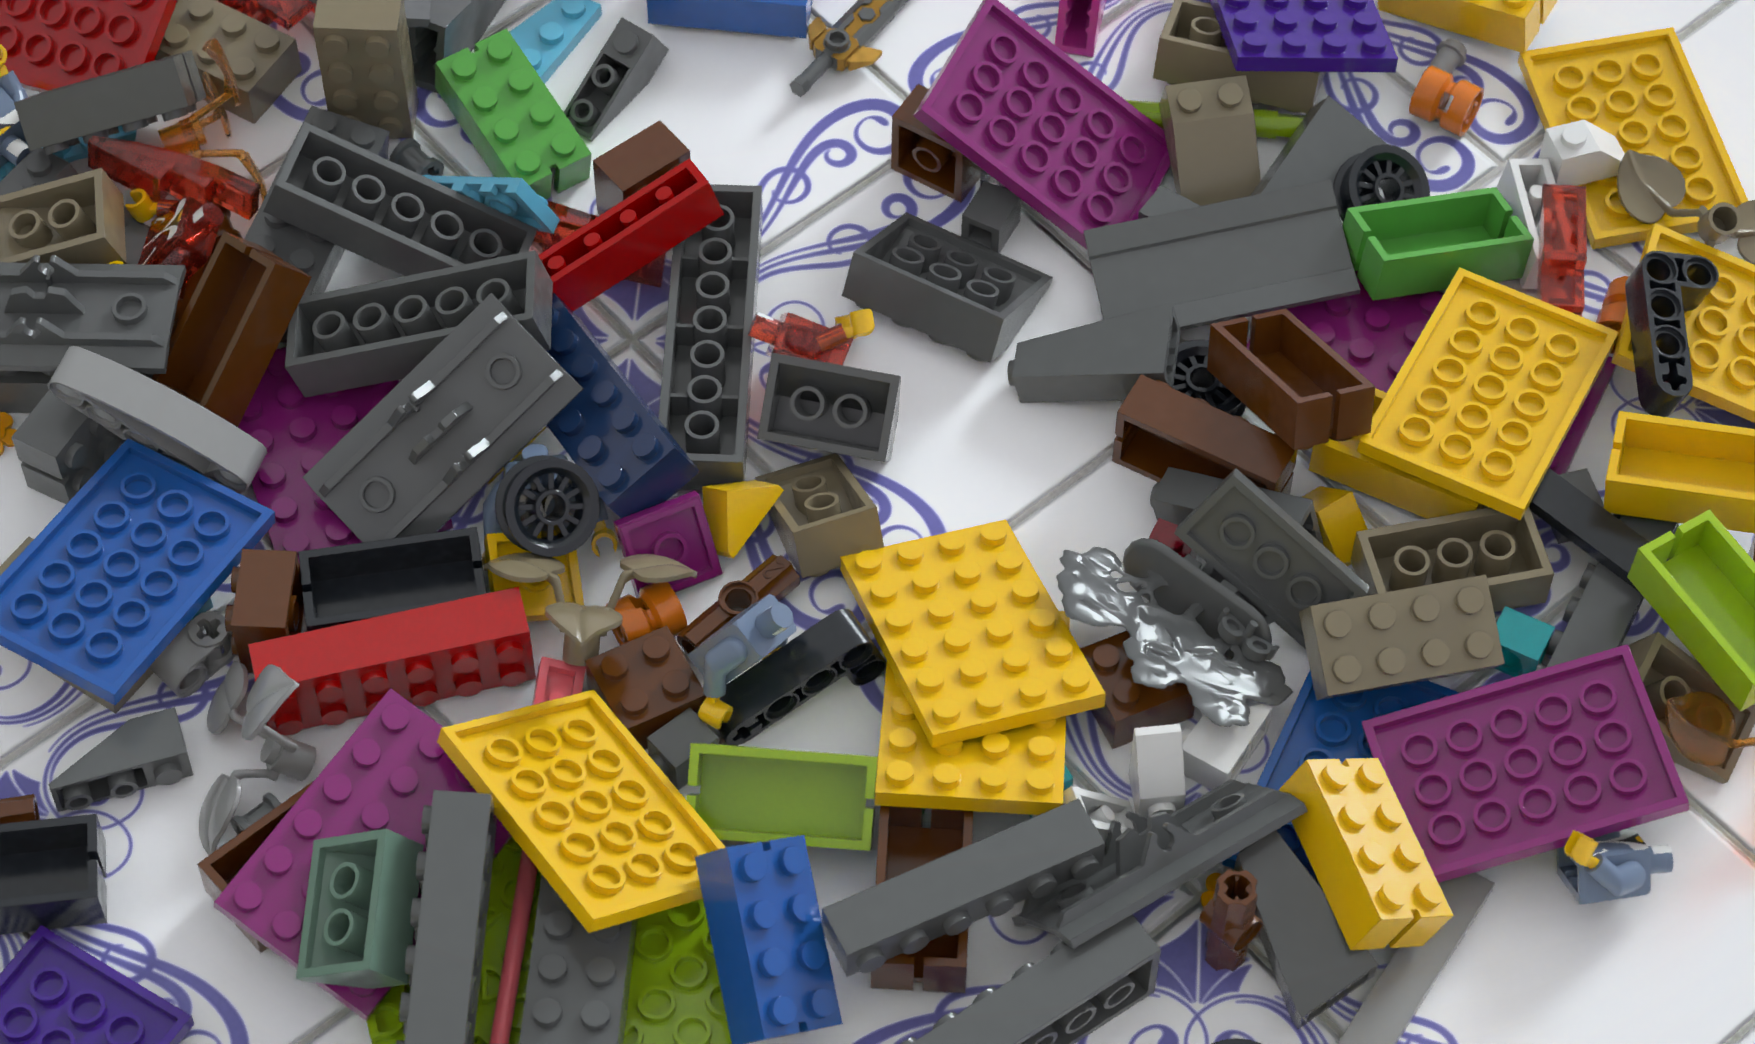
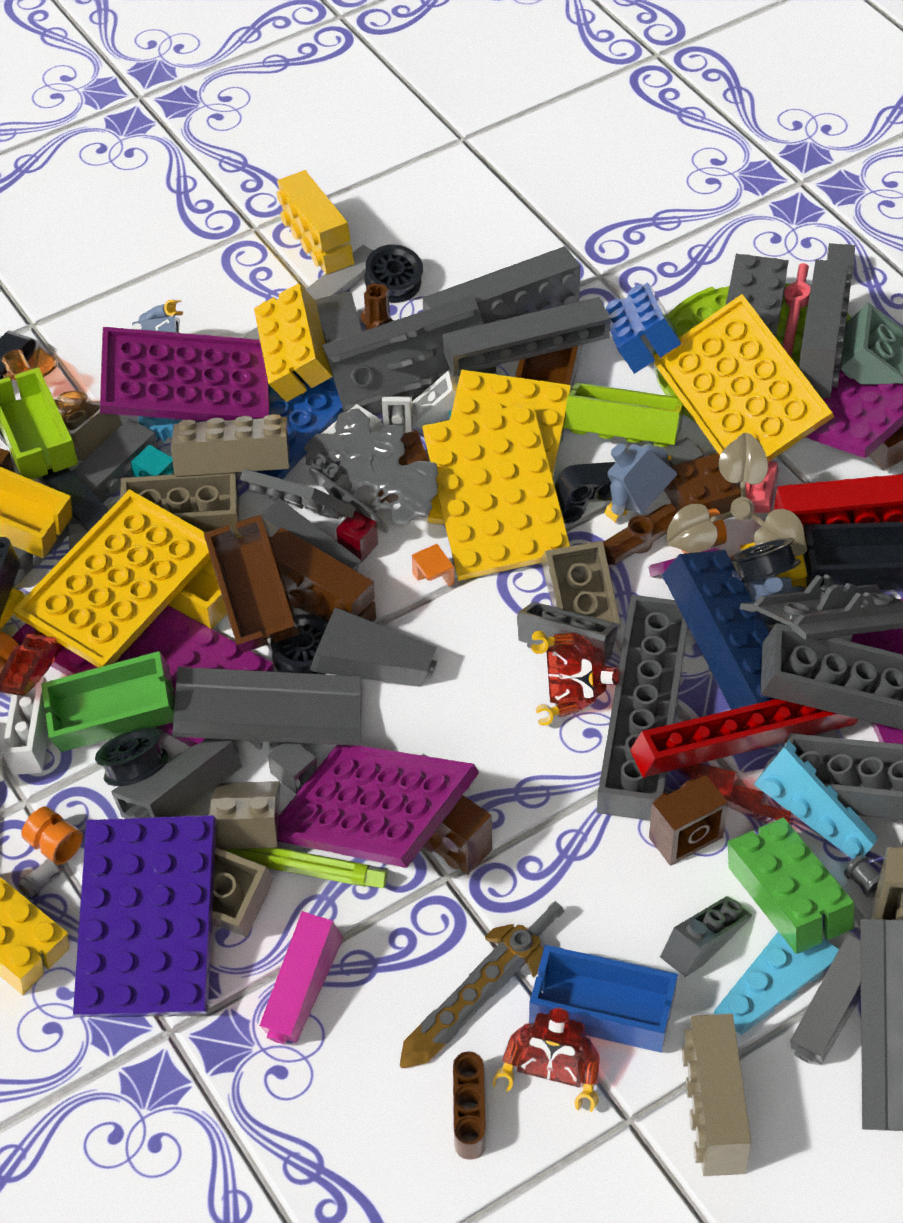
camera: 170 degrees left, 5 degrees down
yellow slope [702,480,784,559] -> none
dark grey slope [842,212,1053,363] -> none
none -> orange panel [412,544,455,586]

